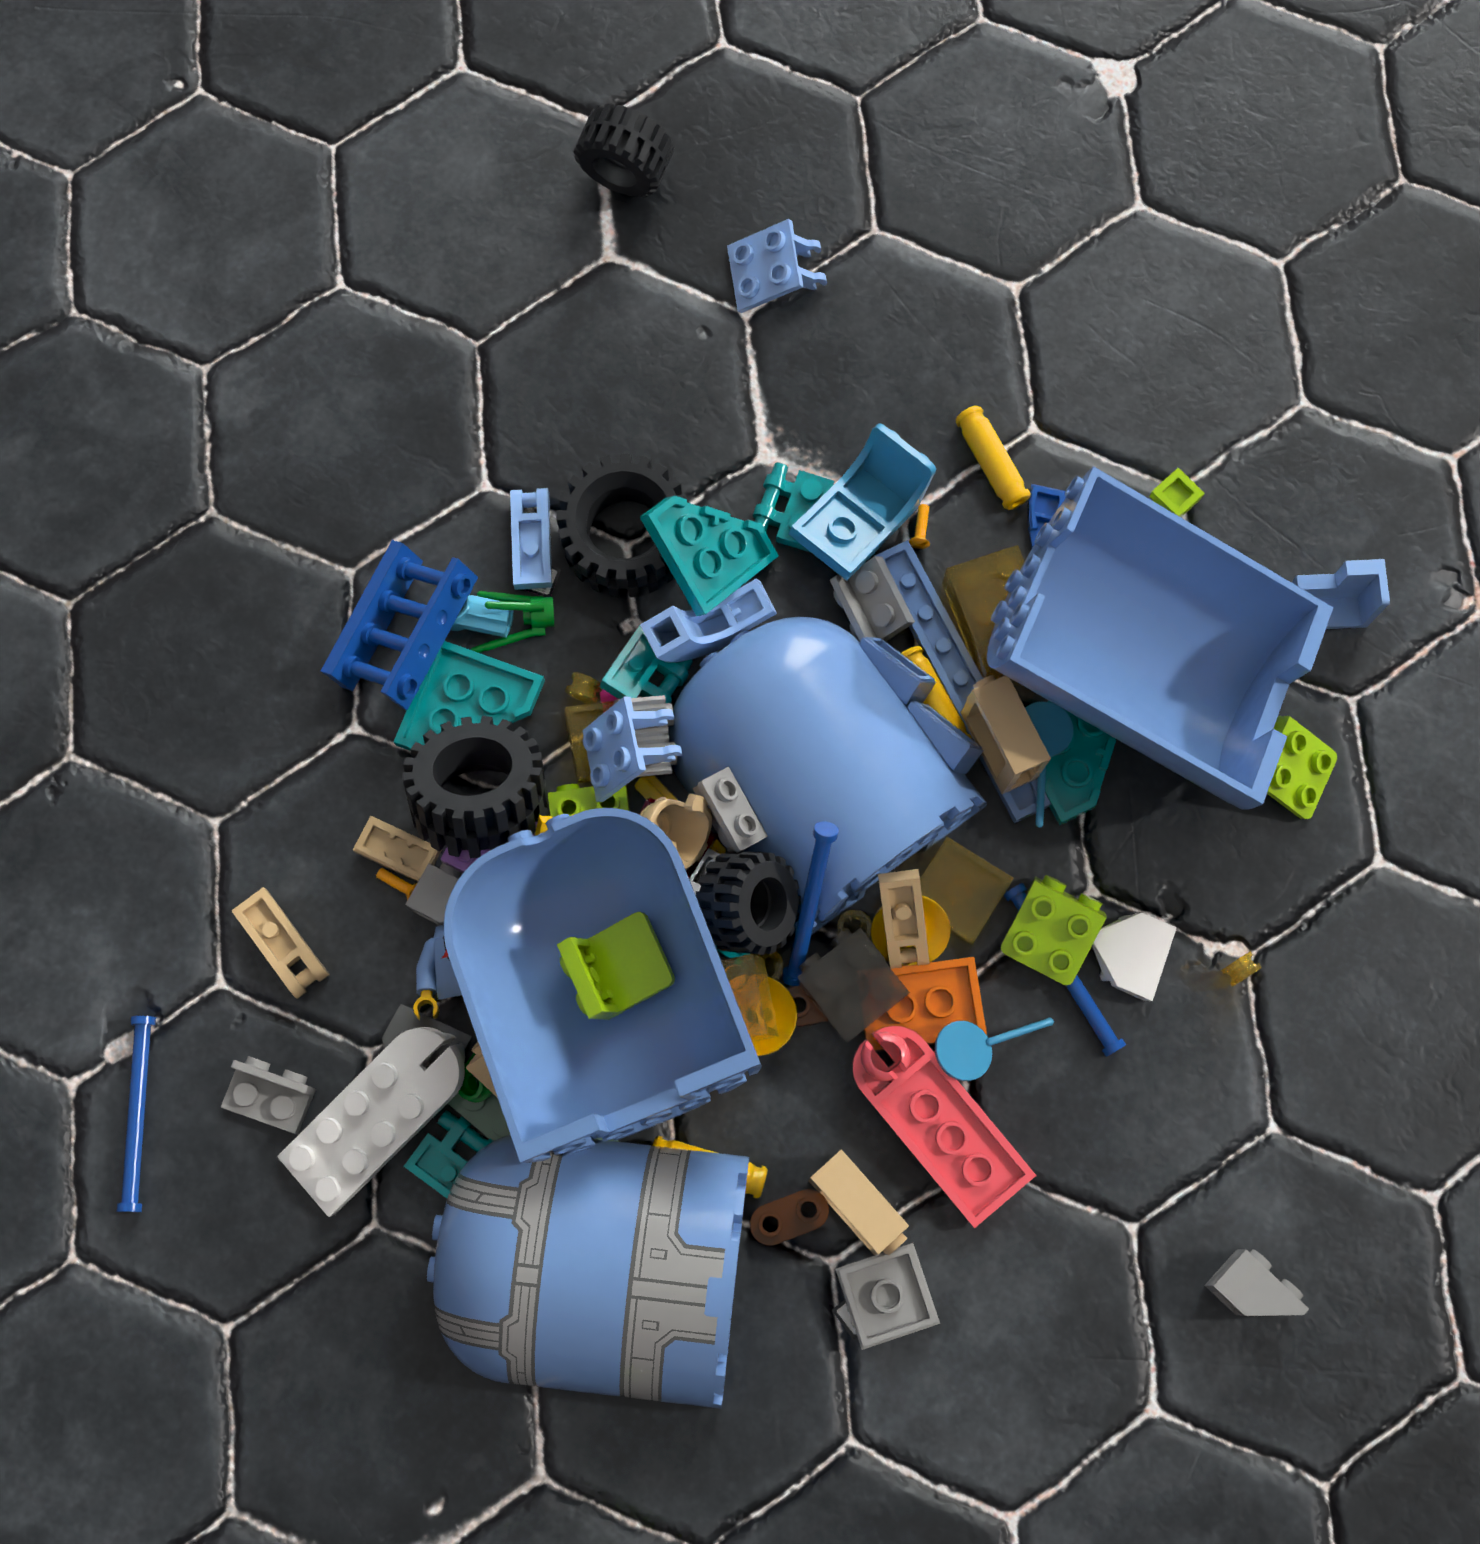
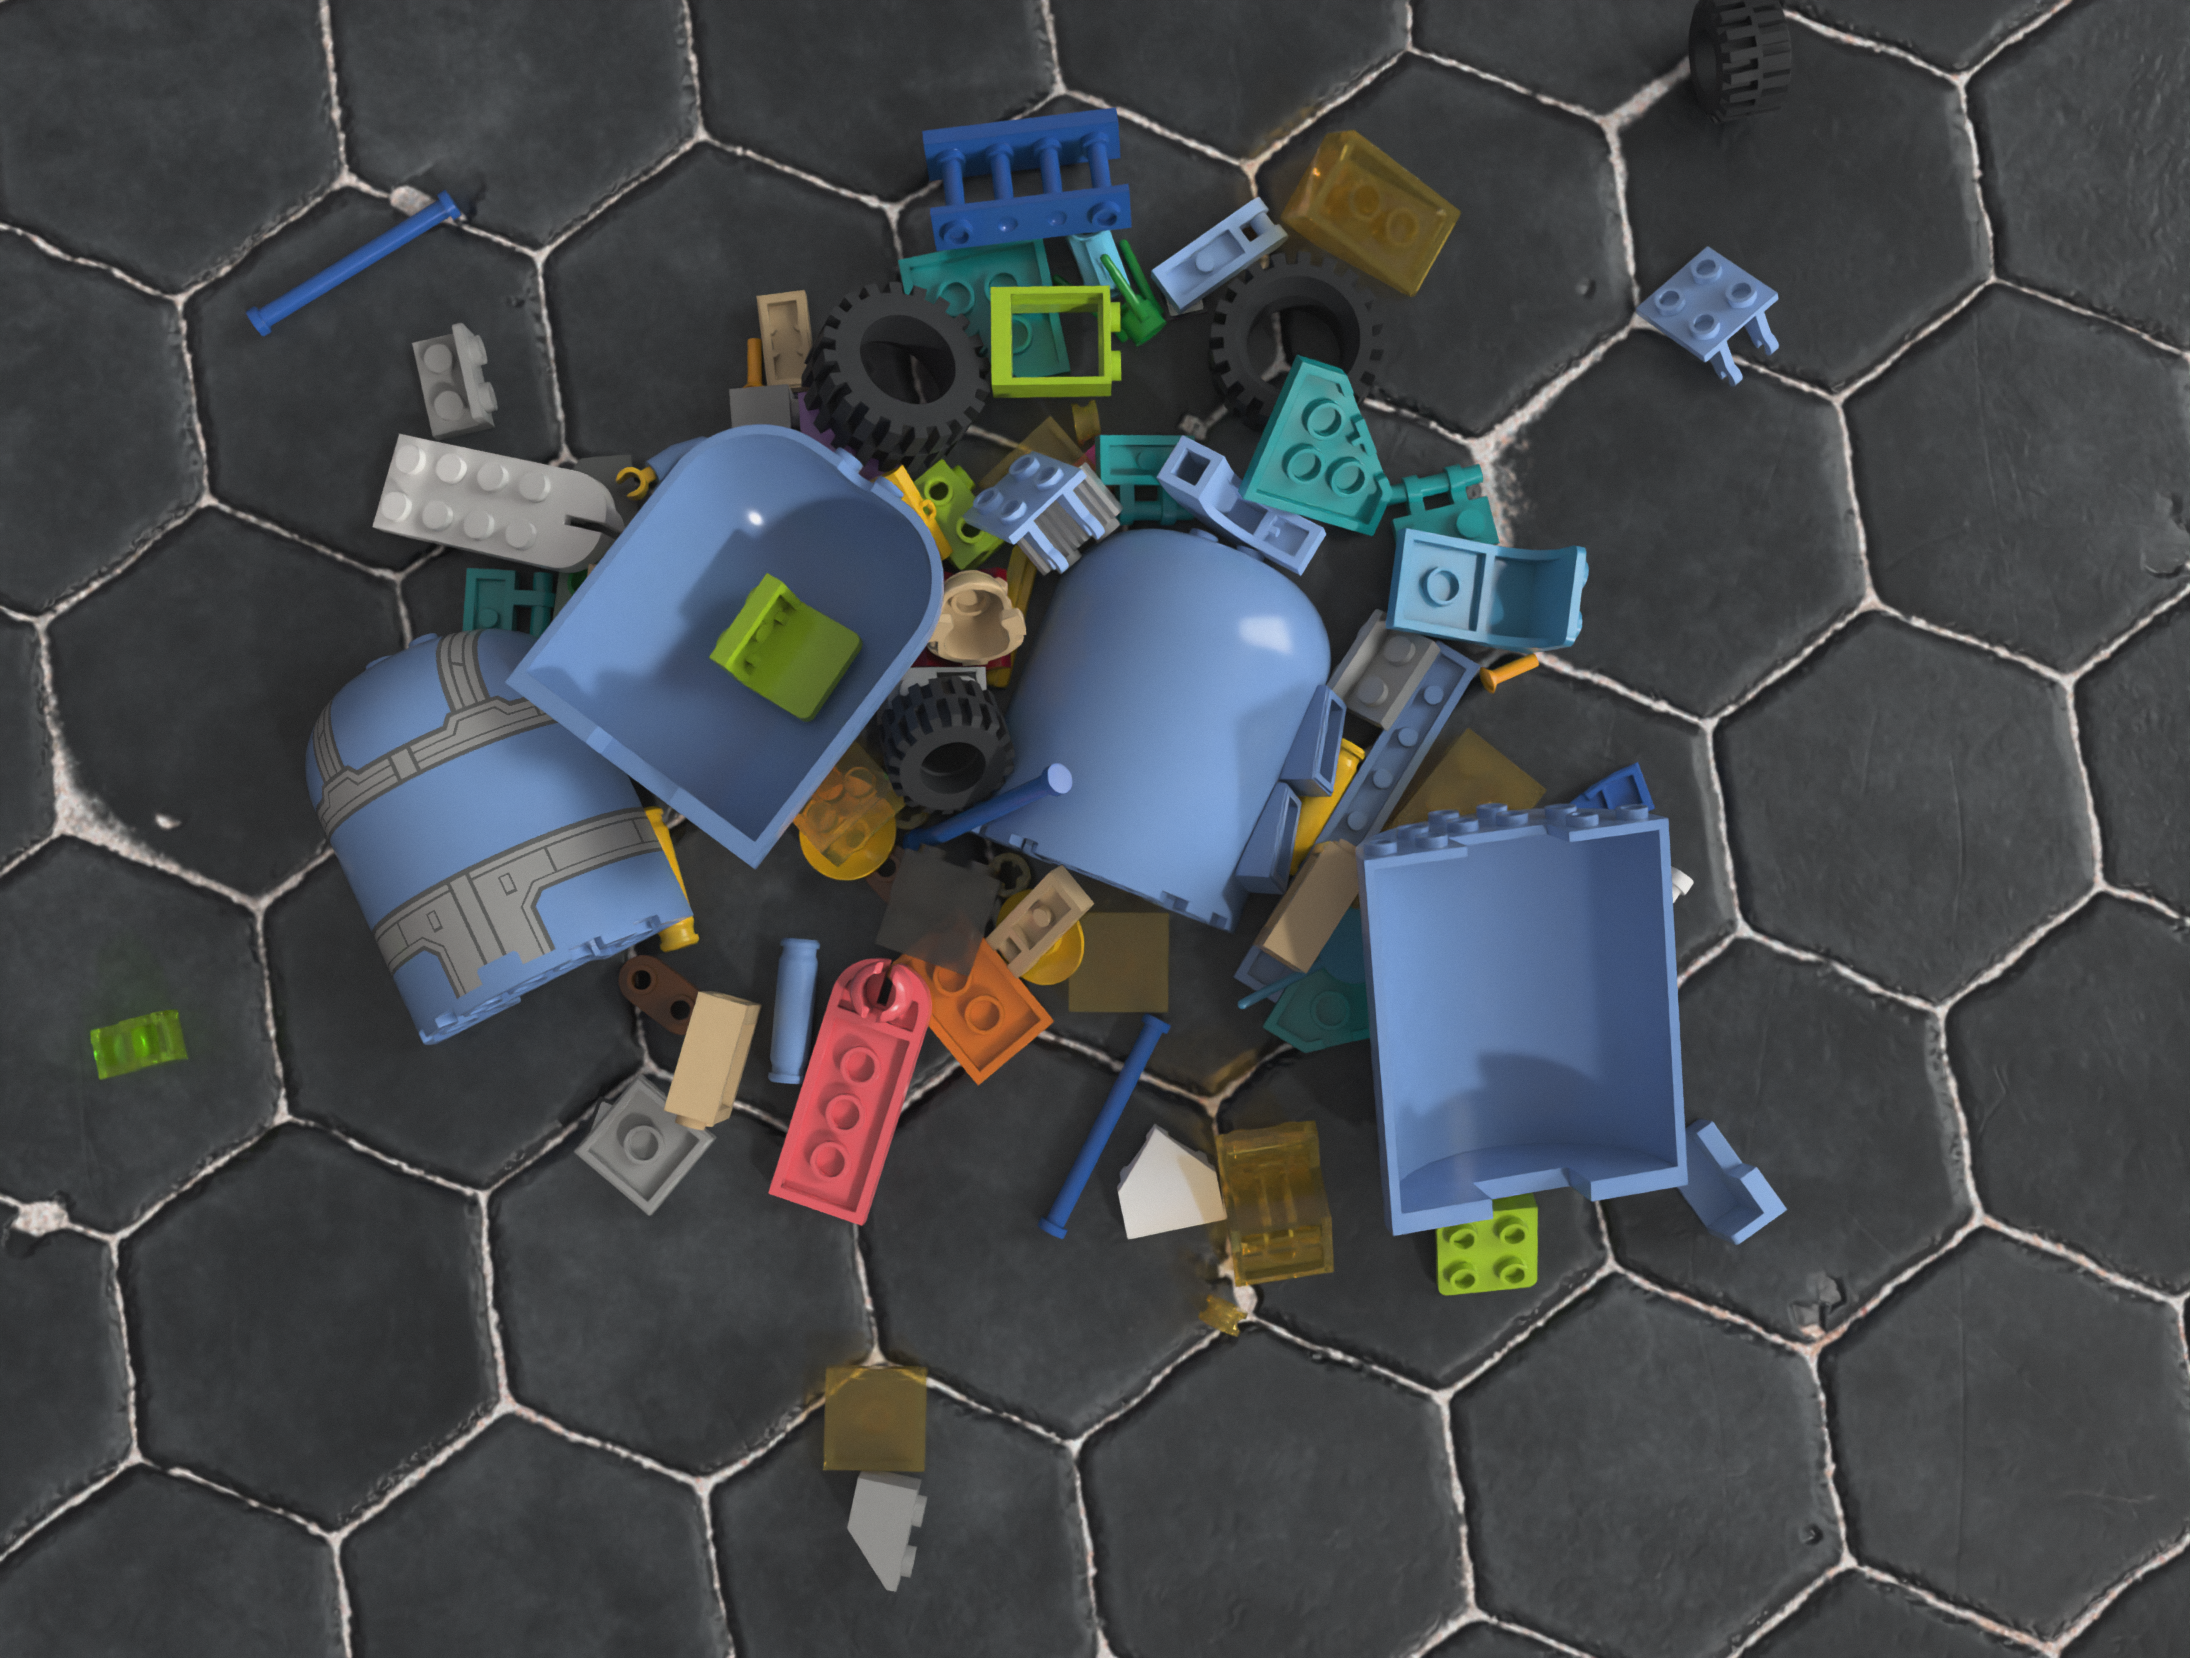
camera: 60 degrees right, 10 degrees up
tan plate [231,887,329,999] -> none
light grey bracket [692,767,768,853] -> none
dark azure piece [935,1018,1054,1081] -> none
yellow axle [955,406,1031,510] -> none
lime bracket [1001,875,1107,985] -> none
lime plate [1149,468,1205,517] -> none
none -> medium blue axle [768,938,820,1084]
none -> clear yellow plate [823,1365,928,1472]
none -> lime window [990,285,1121,398]
none -> clear yellow bracket [1214,1120,1334,1287]
none -> clear yellow slope [1279,130,1462,297]

